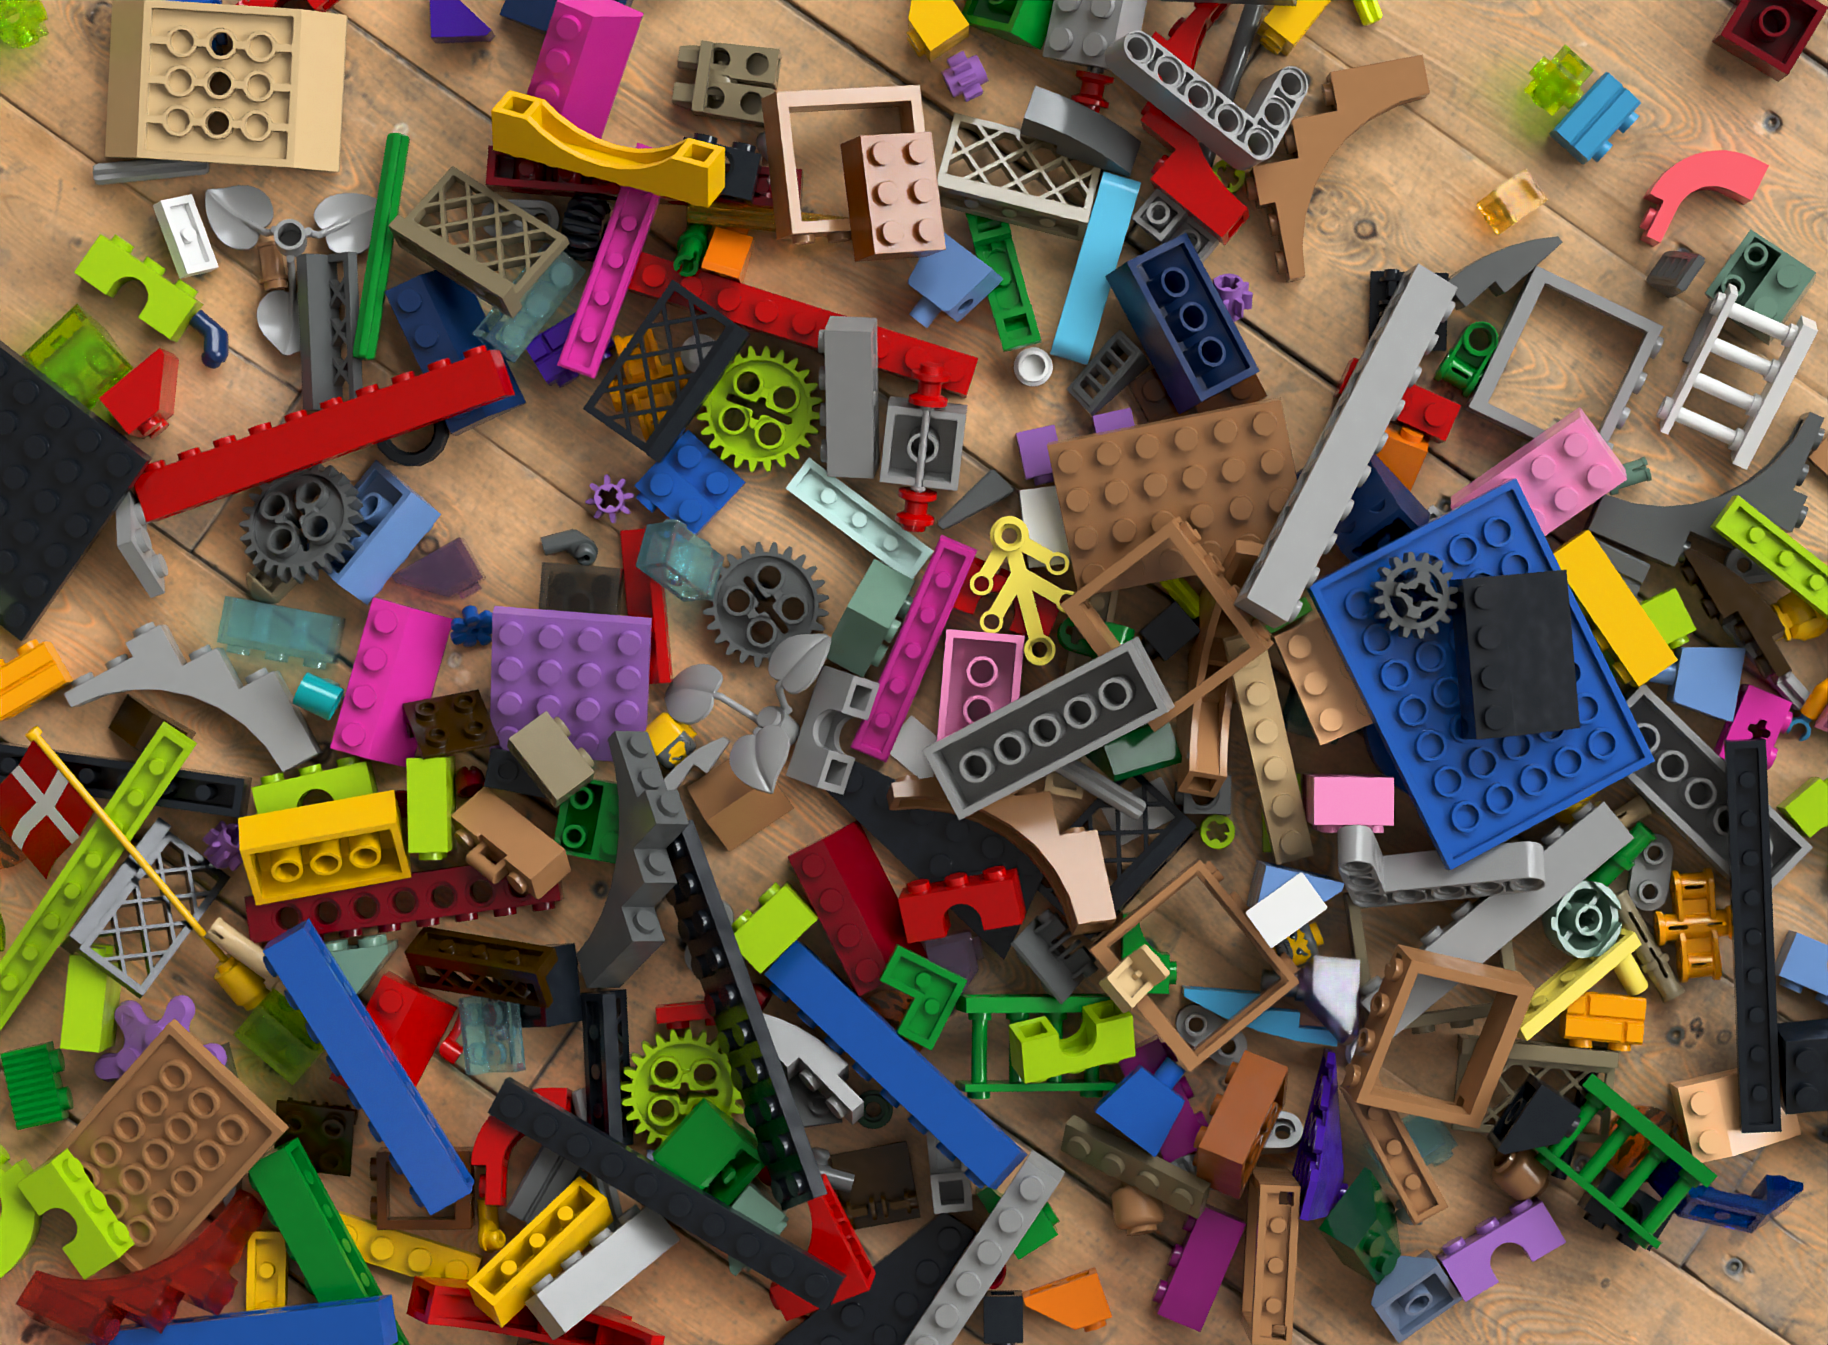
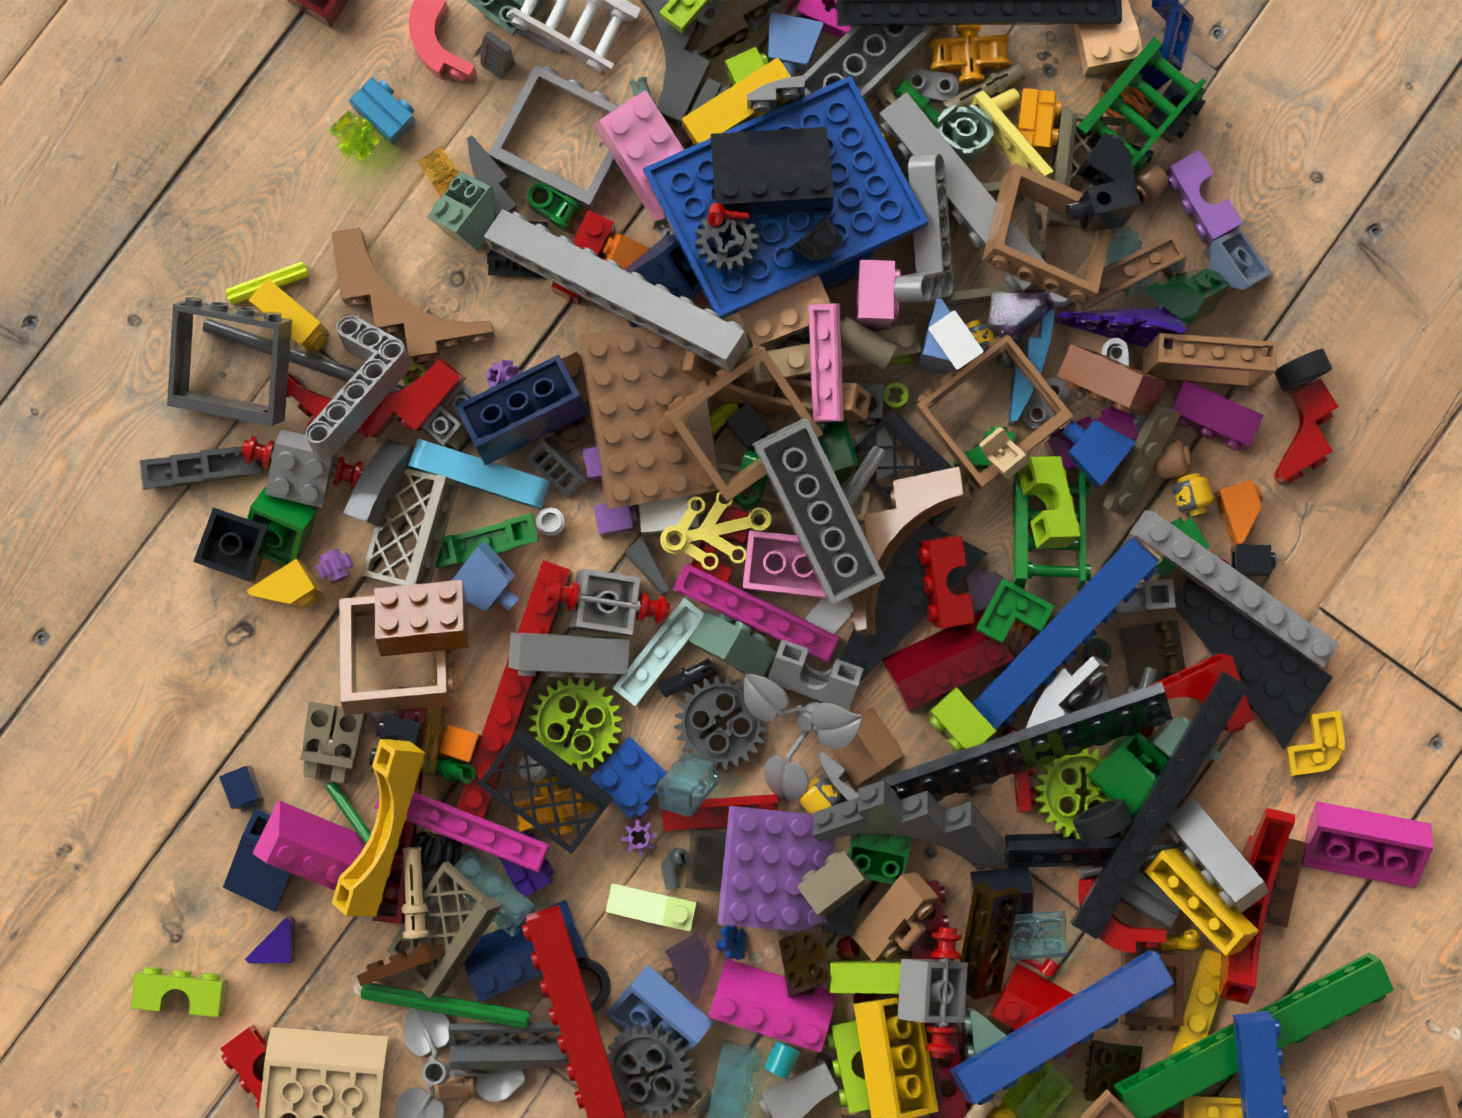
camera: 90 degrees left, 5 degrees down
dark grey hinge [1011,908,1098,1004] -> none
none -> green bar [325,781,371,845]
none -> reddish brown plate [357,942,445,986]
none -> tan pin [401,847,429,938]
none -> sand green slope [427,172,494,251]
none -> yellowish green slope [606,883,697,931]
none -> black axle [659,658,716,697]
none -> red hand [707,203,749,226]
none -> light grey slope [747,76,805,112]
none -> black piece [778,211,843,261]
none -> bright pink tile [809,304,844,422]
none -> dark tan brick [840,317,897,370]
none -> light grey brick [898,927,968,1058]
none -> black torso [1065,177,1141,232]
none -> black tyre [1073,798,1133,844]
none -> yellow head [1172,473,1214,517]

